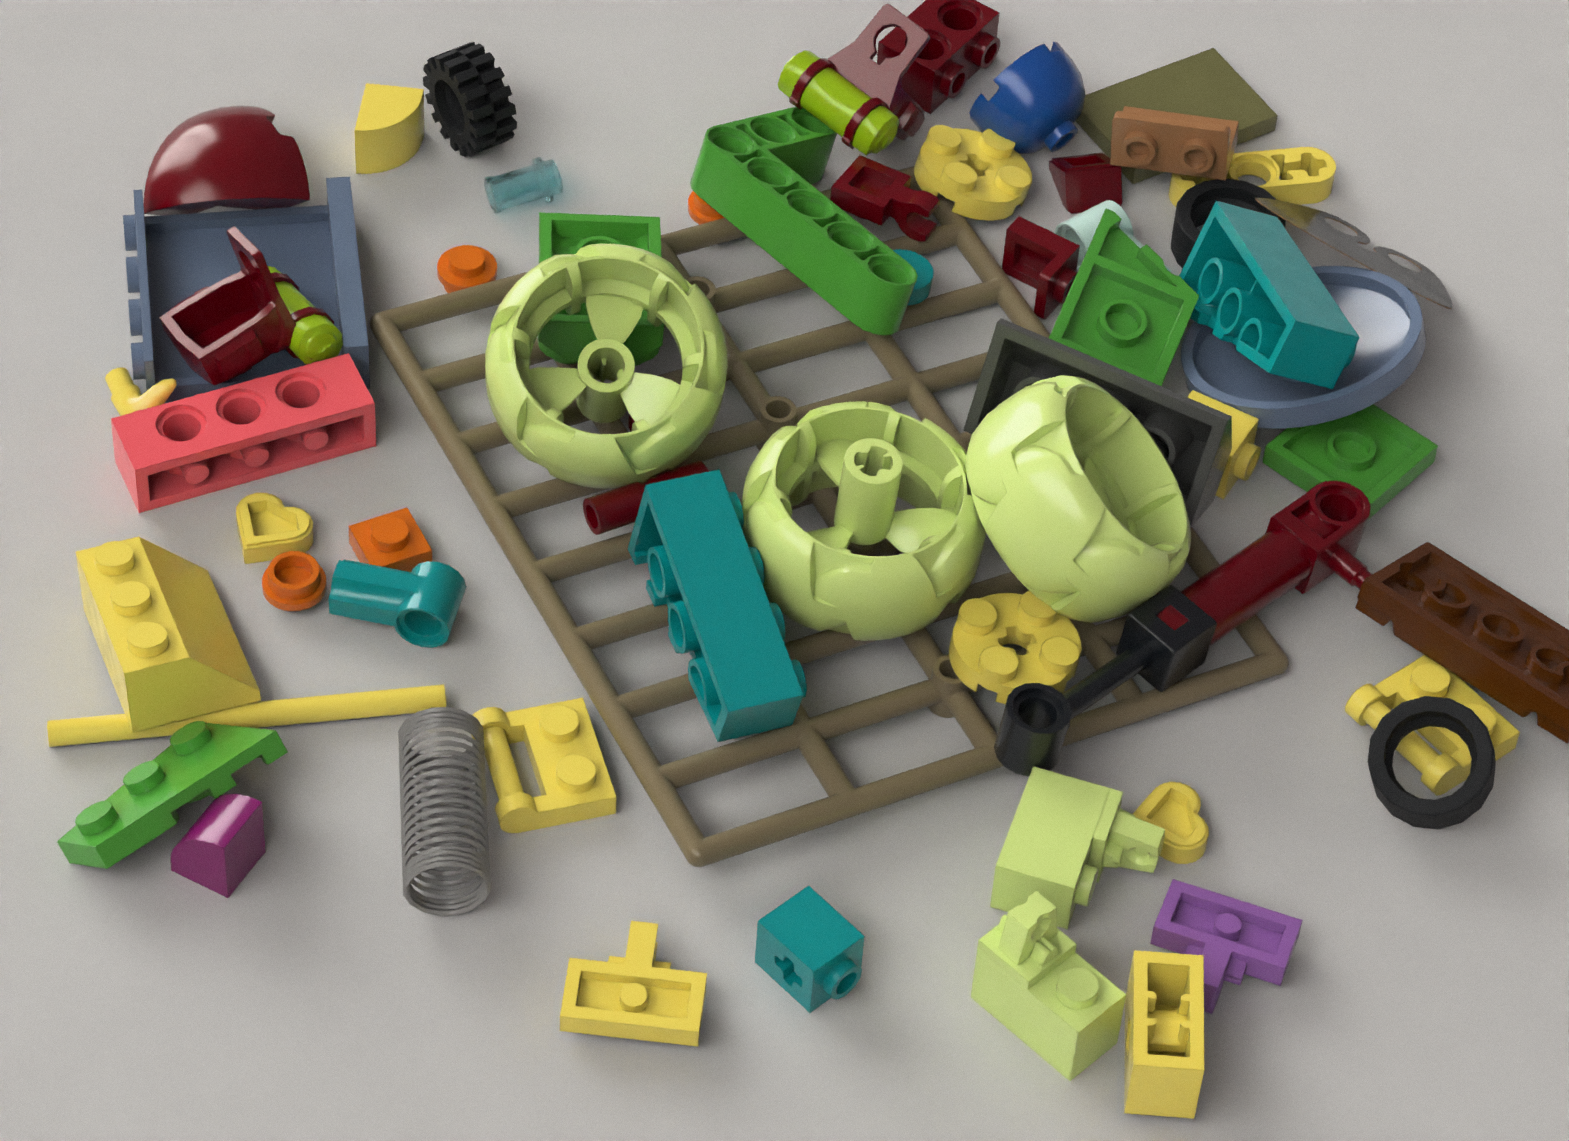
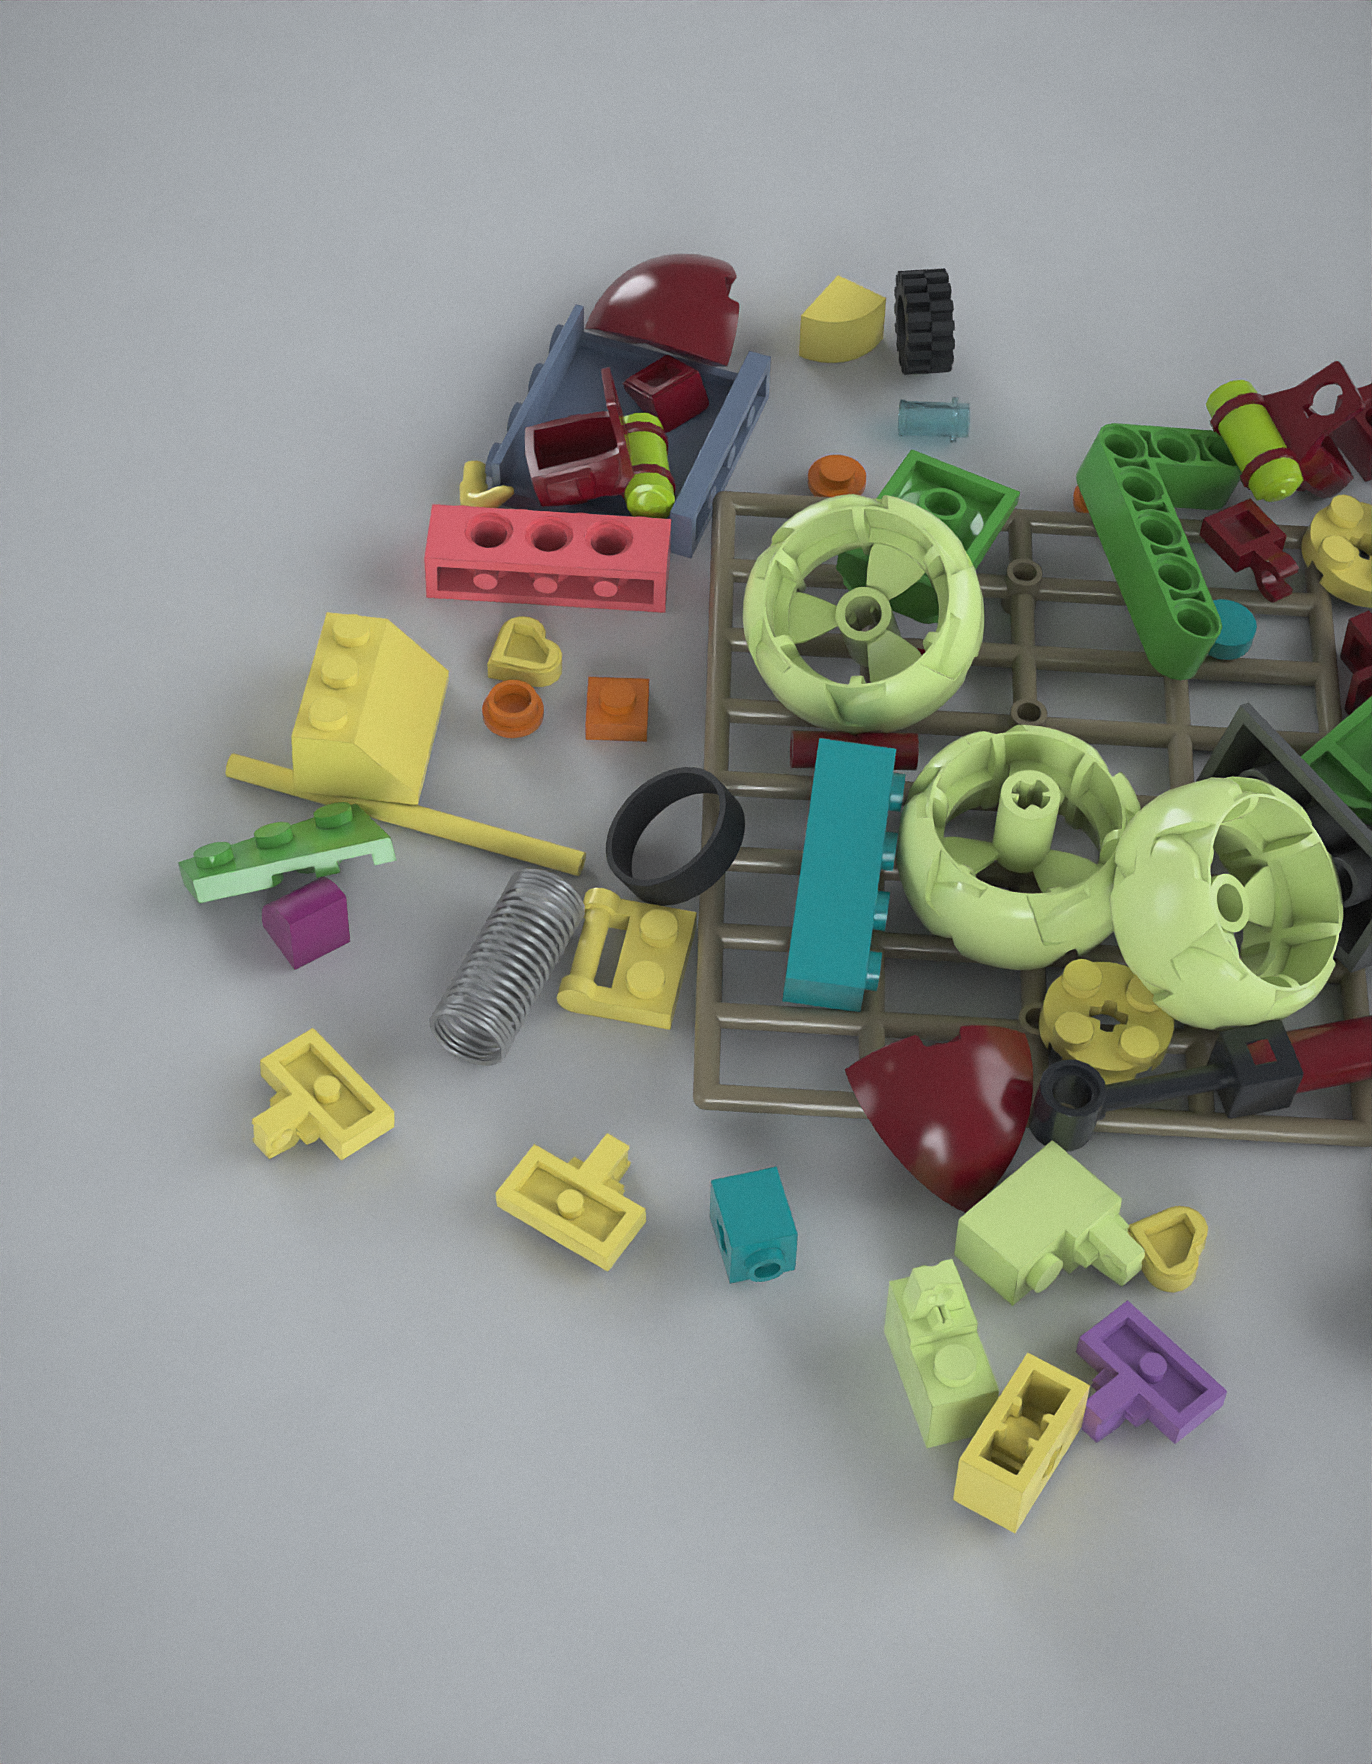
camera: 30 degrees right, 5 degrees up
teal piece [328,559,467,648] -> none
none -> light yellow hinge [252,1028,395,1161]
none -> black tyre [606,767,745,906]
none -> dark red slope [622,355,709,433]
none -> dark red brick [844,1025,1033,1213]

